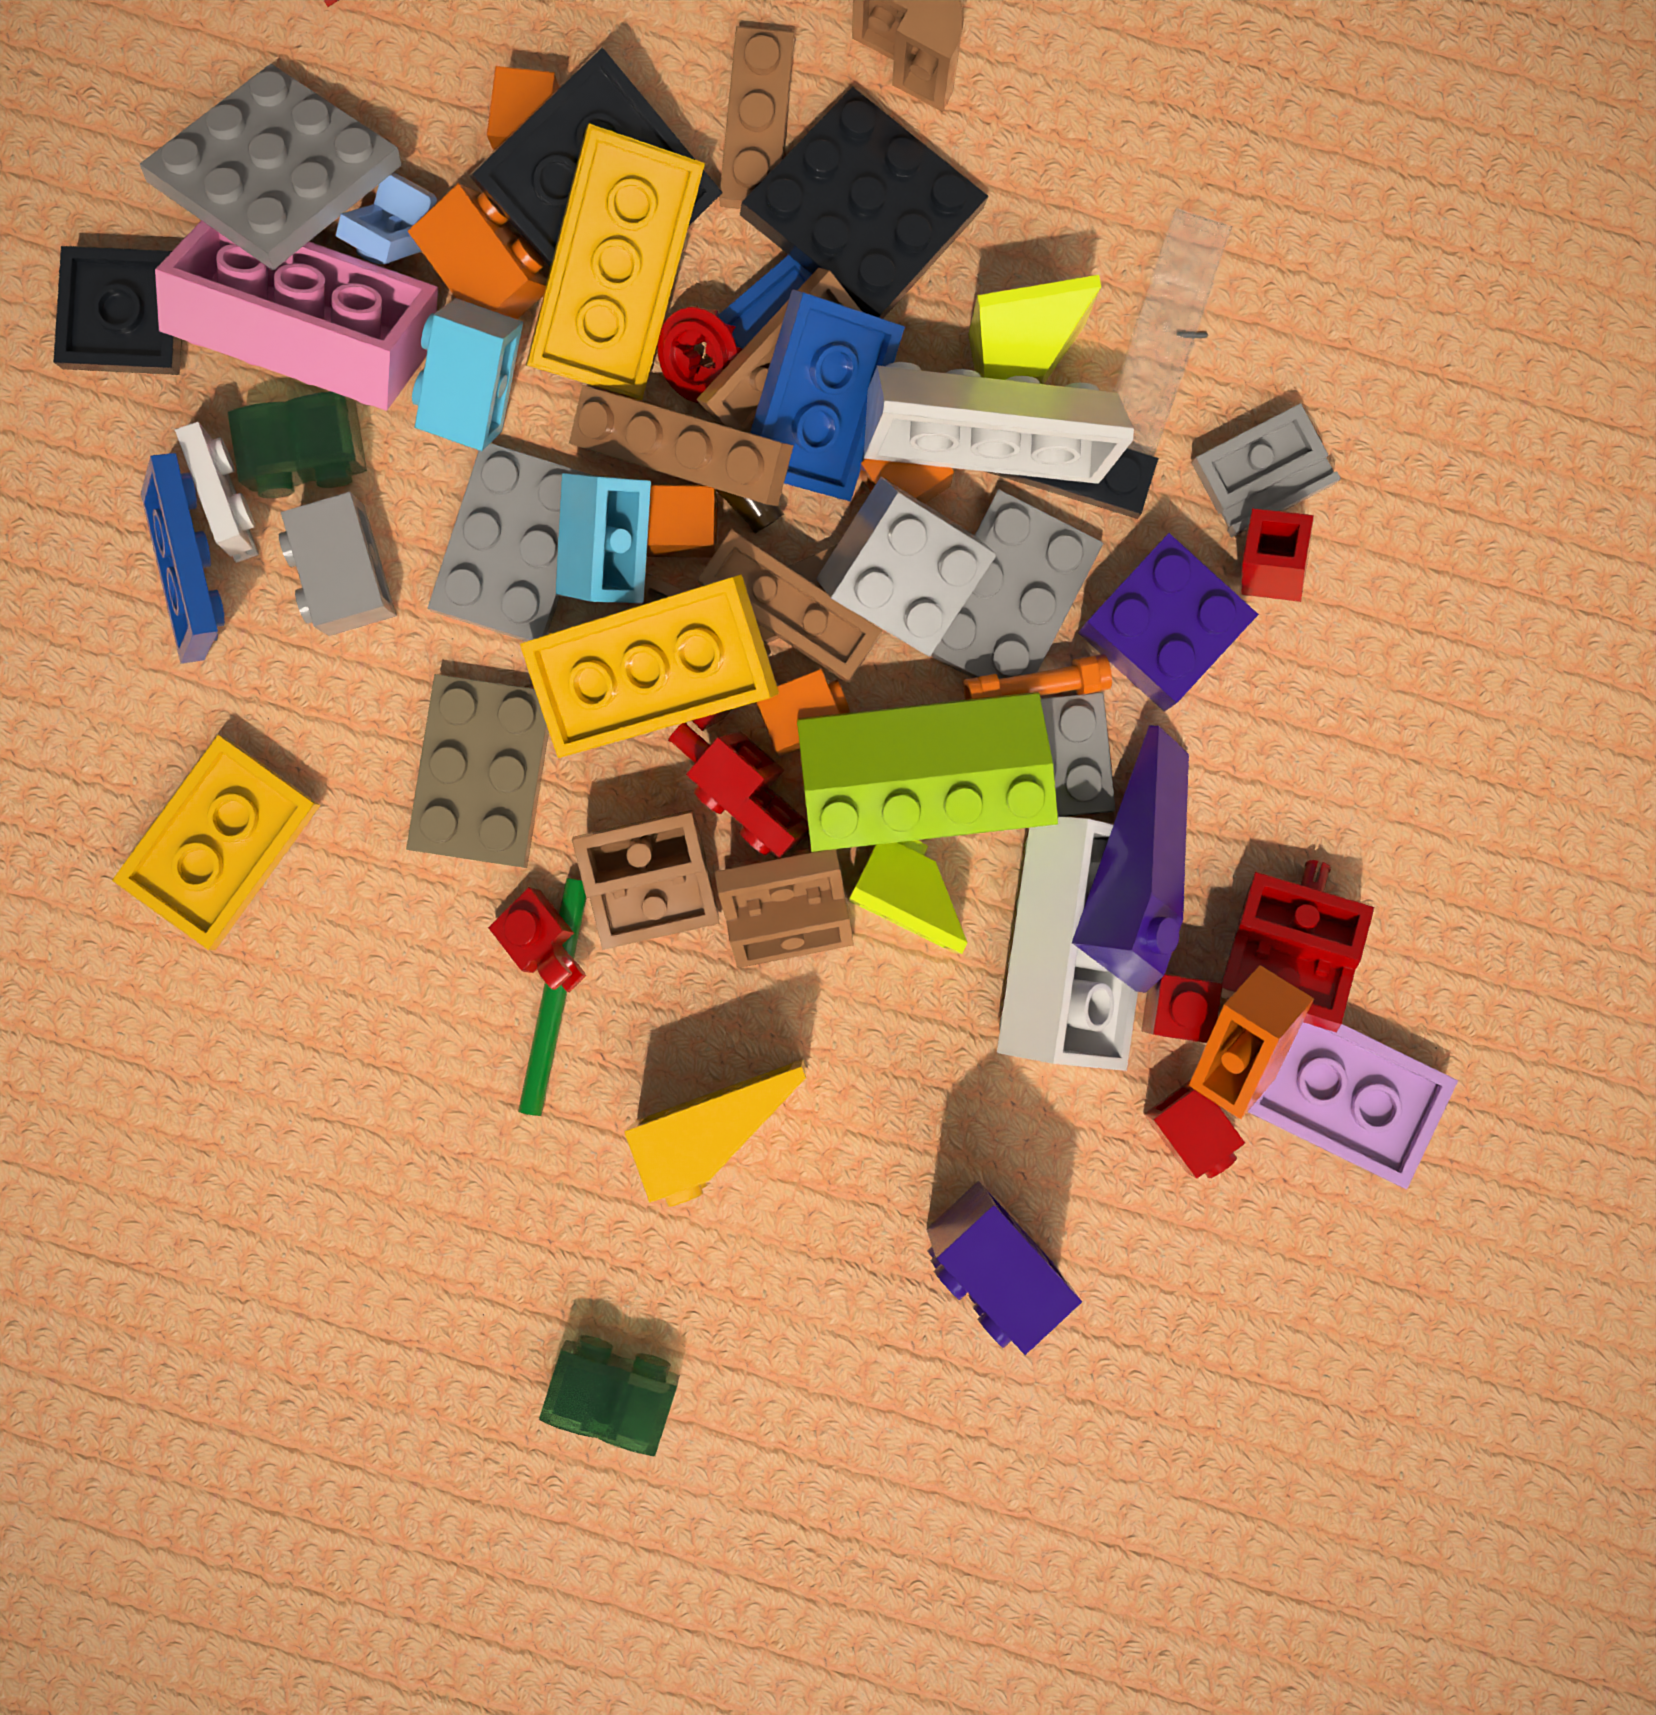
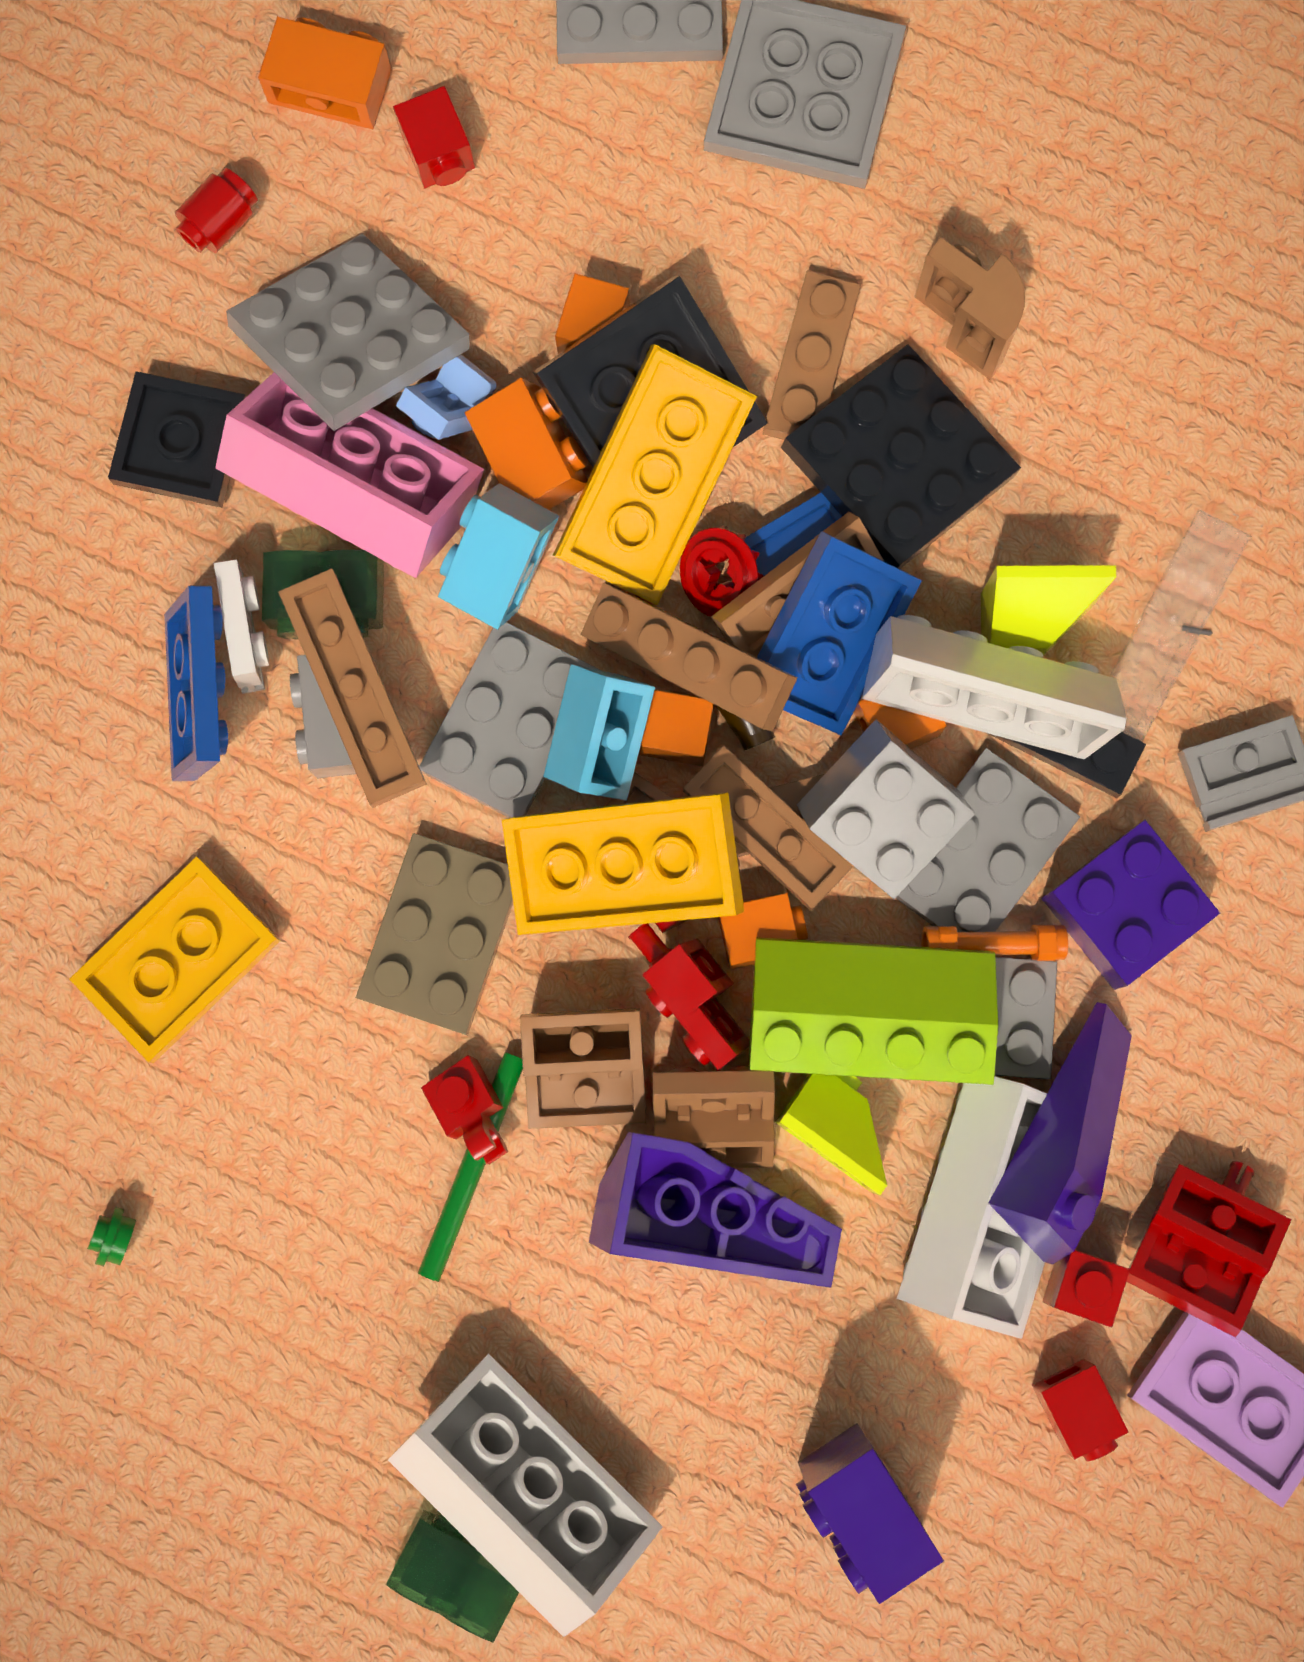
camera: 15 degrees right, 5 degrees down
yellow slope [624,1059,807,1207] -> none
orange brick [1189,965,1314,1119] -> none
red brick [1241,508,1314,602] -> none
none -> green plate [87,1207,136,1267]
none -> red brick [175,168,258,253]
none -> medium nougat plate [278,569,427,808]
none -> white brick [388,1354,663,1637]
none -> dark purple wedge [588,1132,842,1288]

